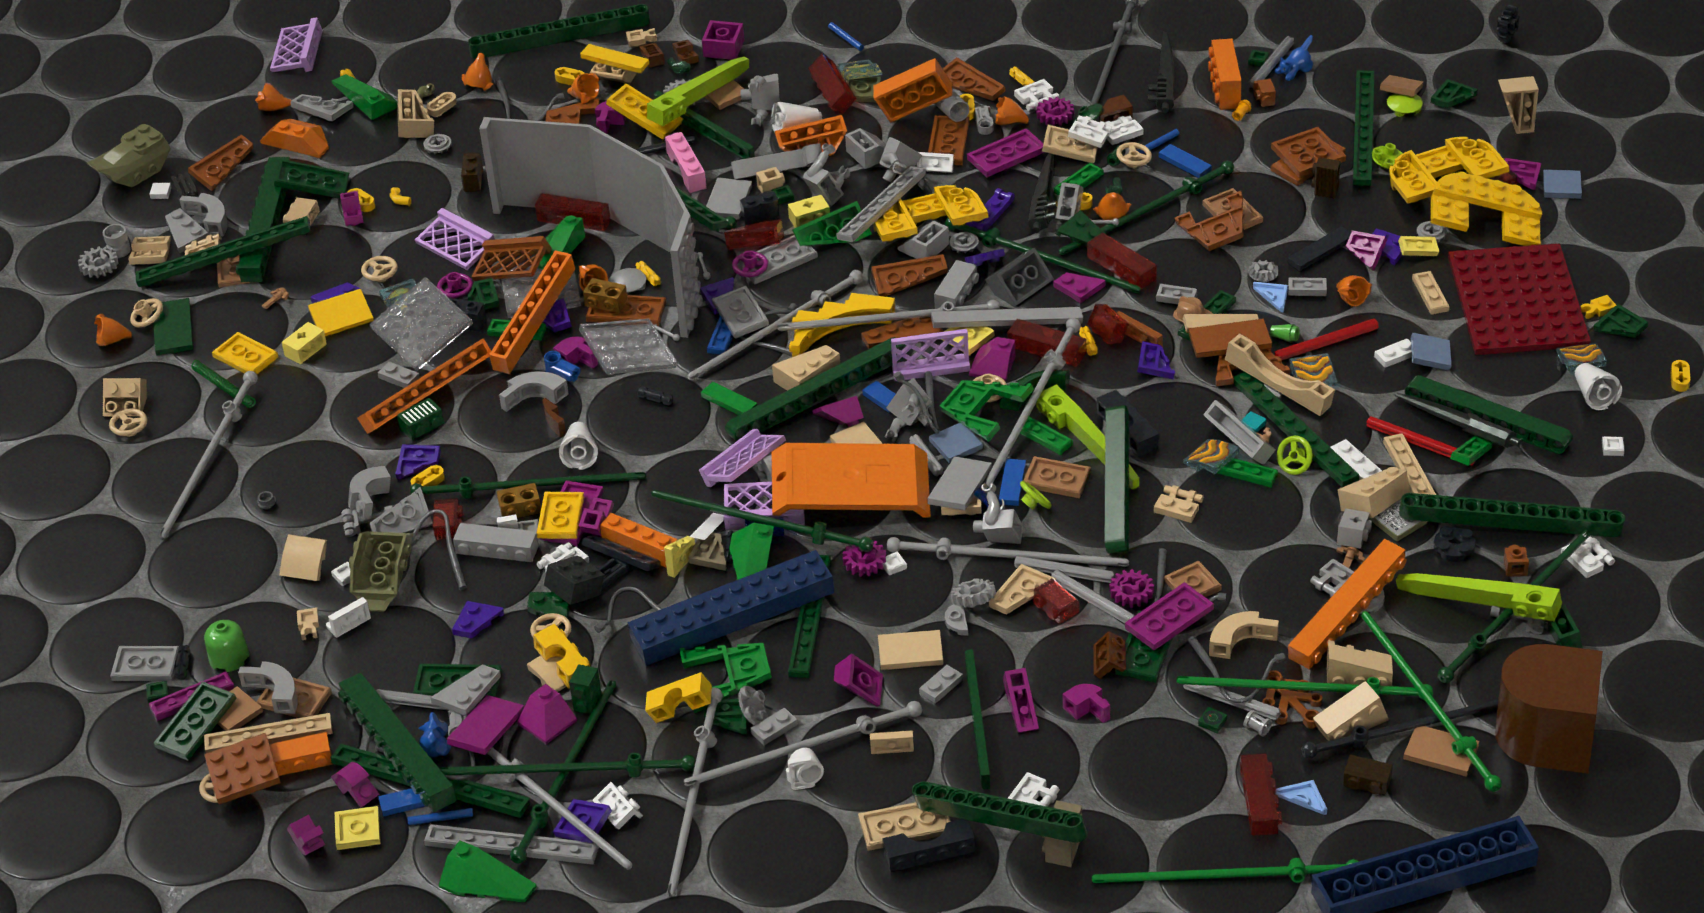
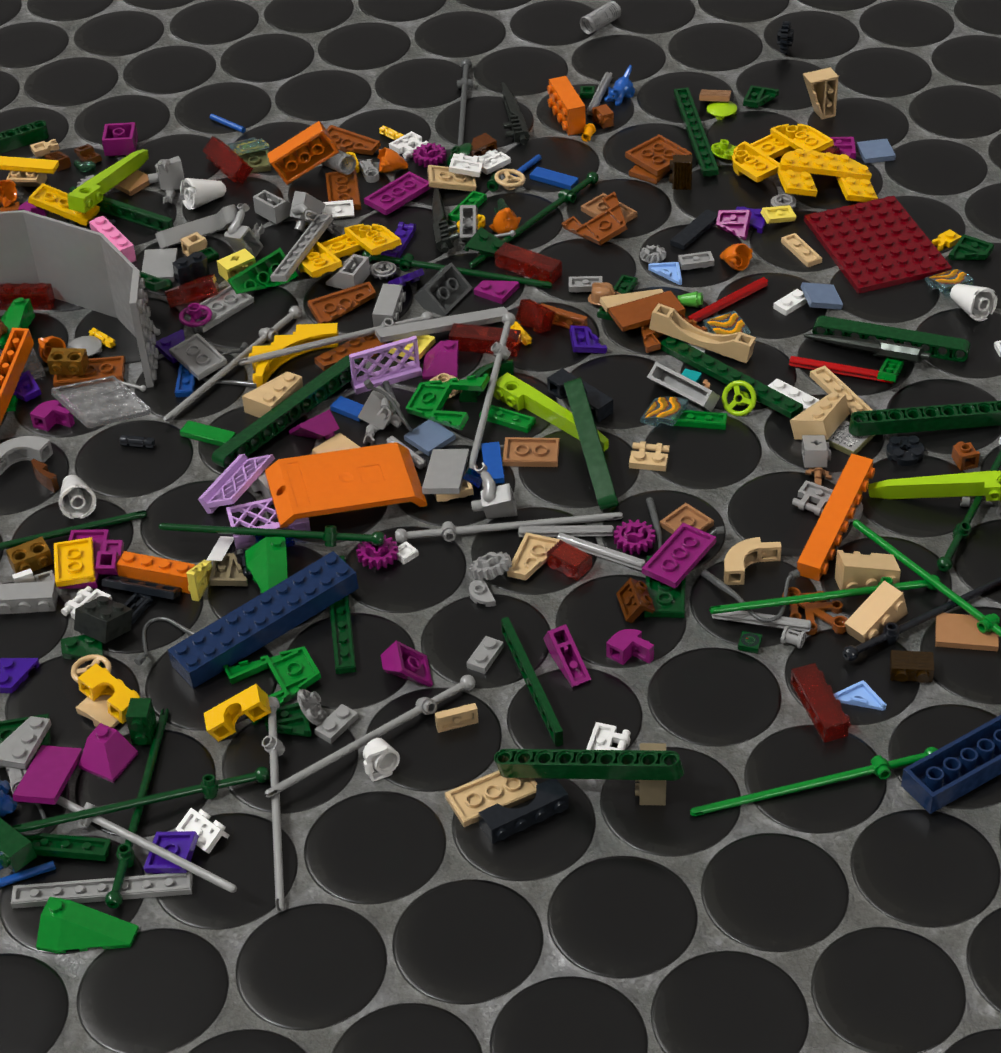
camera: 15 degrees left, 0 degrees up
blue piece [544,351,581,382] -> none
orange wedge [774,115,847,156] -> none
tan tile [878,630,943,670] -> none
lime piece [1020,481,1052,509] -> none

